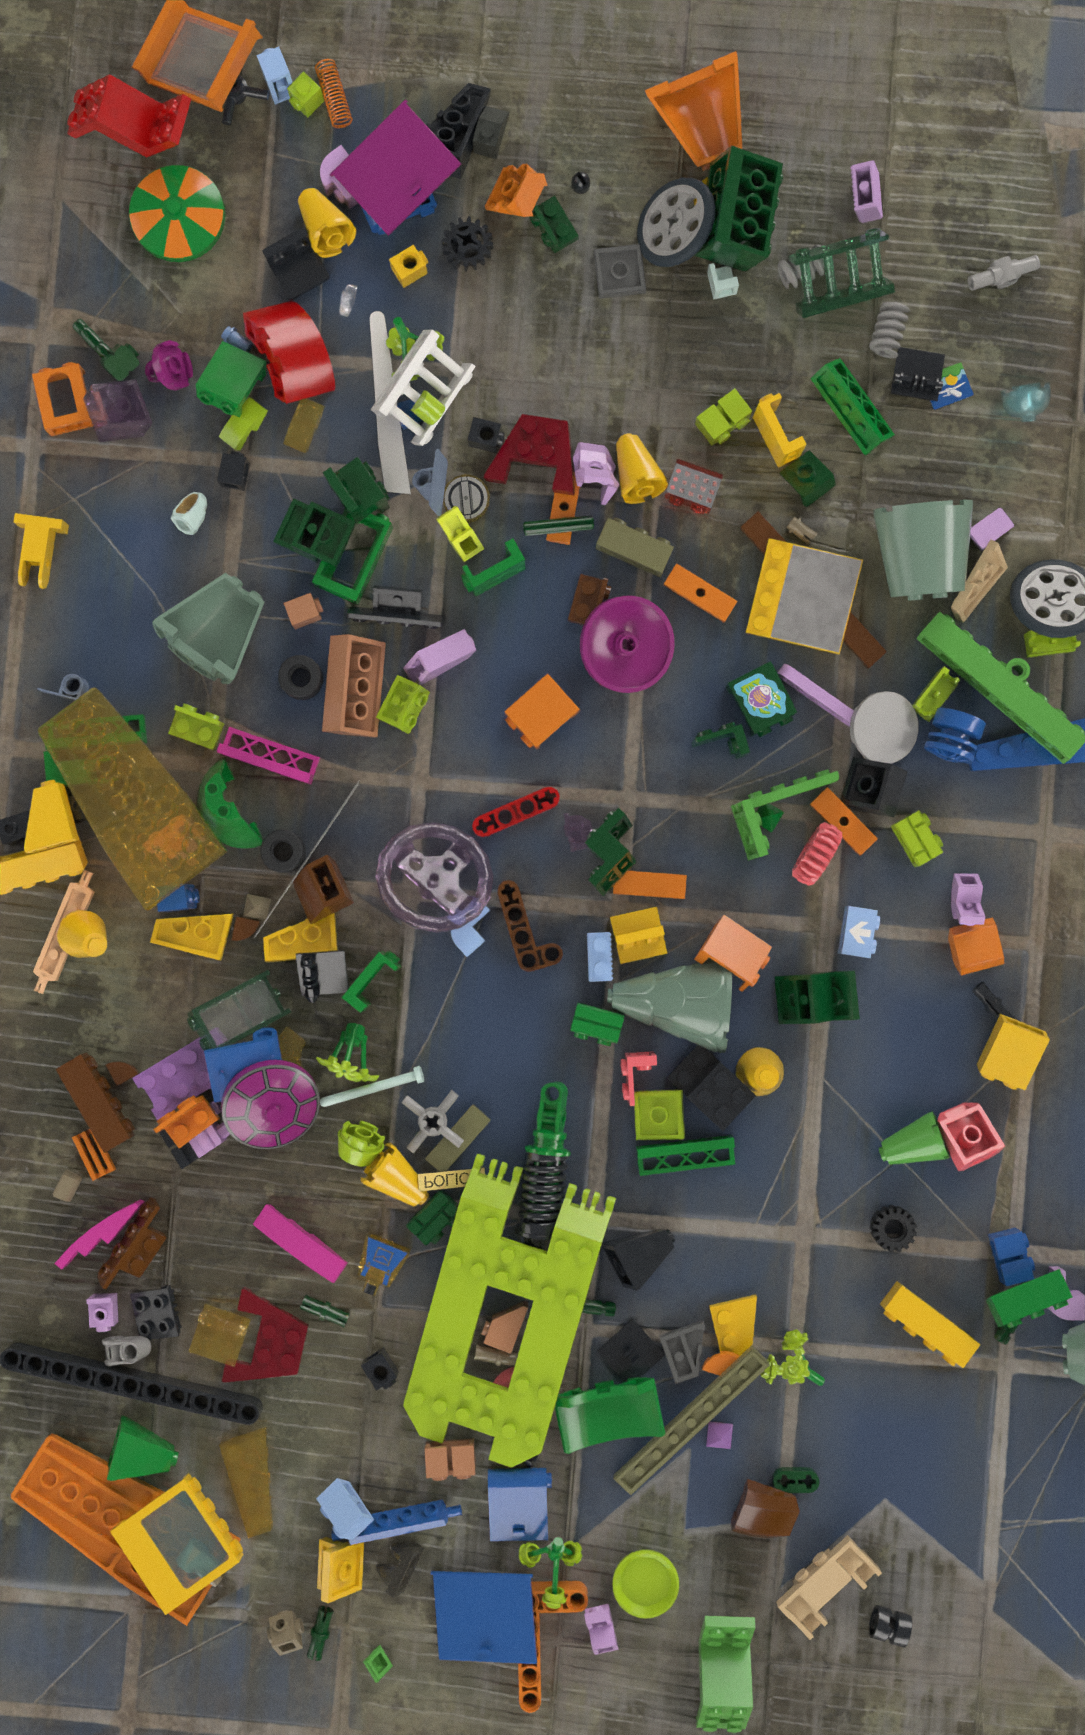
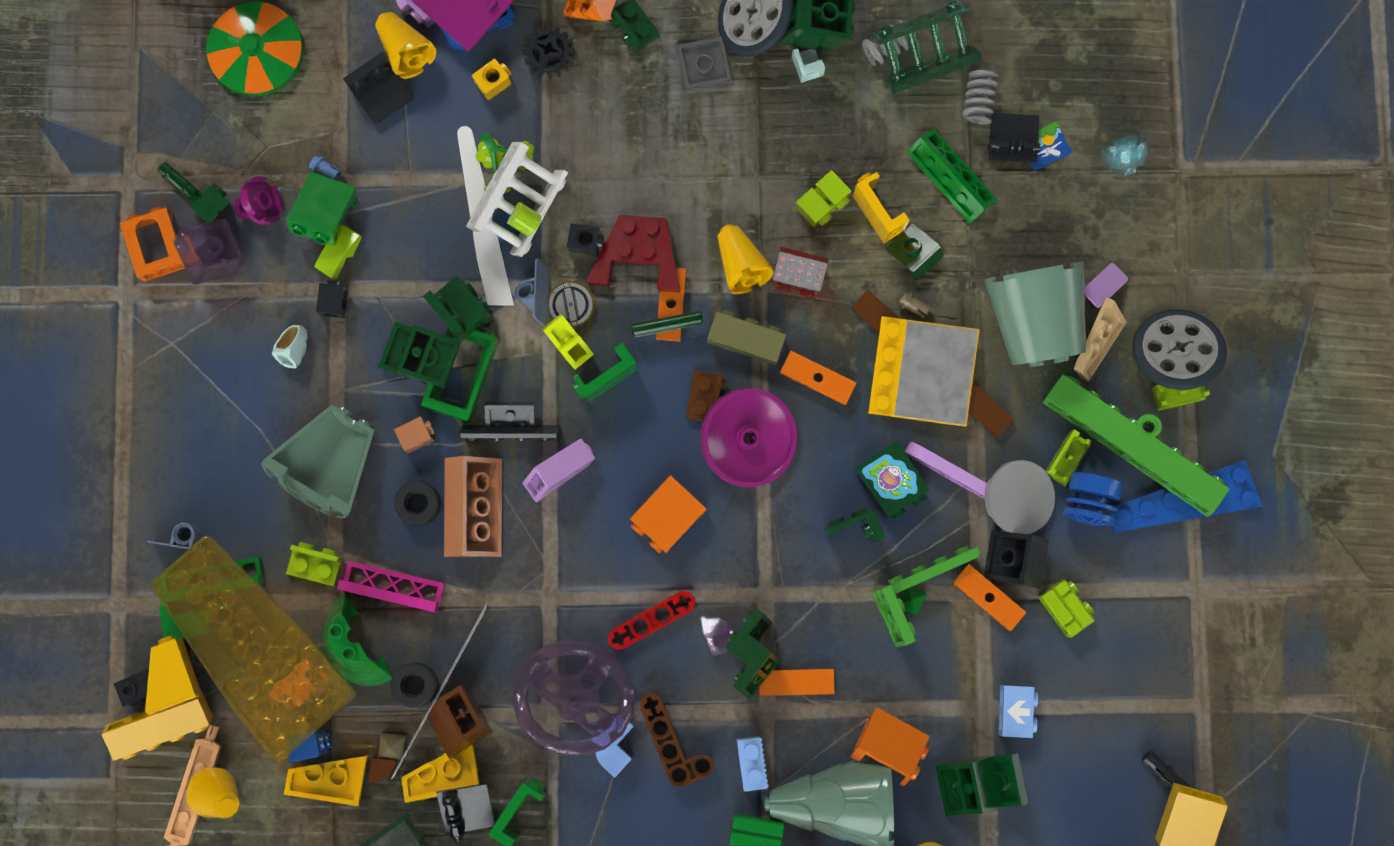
camera: 10 degrees left, 5 degrees down
yellow piece [13,513,69,589] -> none
red panel [243,301,336,404] -> none
clear yellow slope [283,398,325,453] -> none
clear tile [339,284,358,317] -> none
lime bracket [376,675,430,734] -> none
lavender piece [573,442,619,505] -> none
yellow bracket [610,907,668,964] -> none
coral gear [792,822,842,886] -> none
orange slope [948,917,1004,975] -> none
lavender brick [951,873,985,926] -> none
light grey pin [967,255,1040,291] -> none

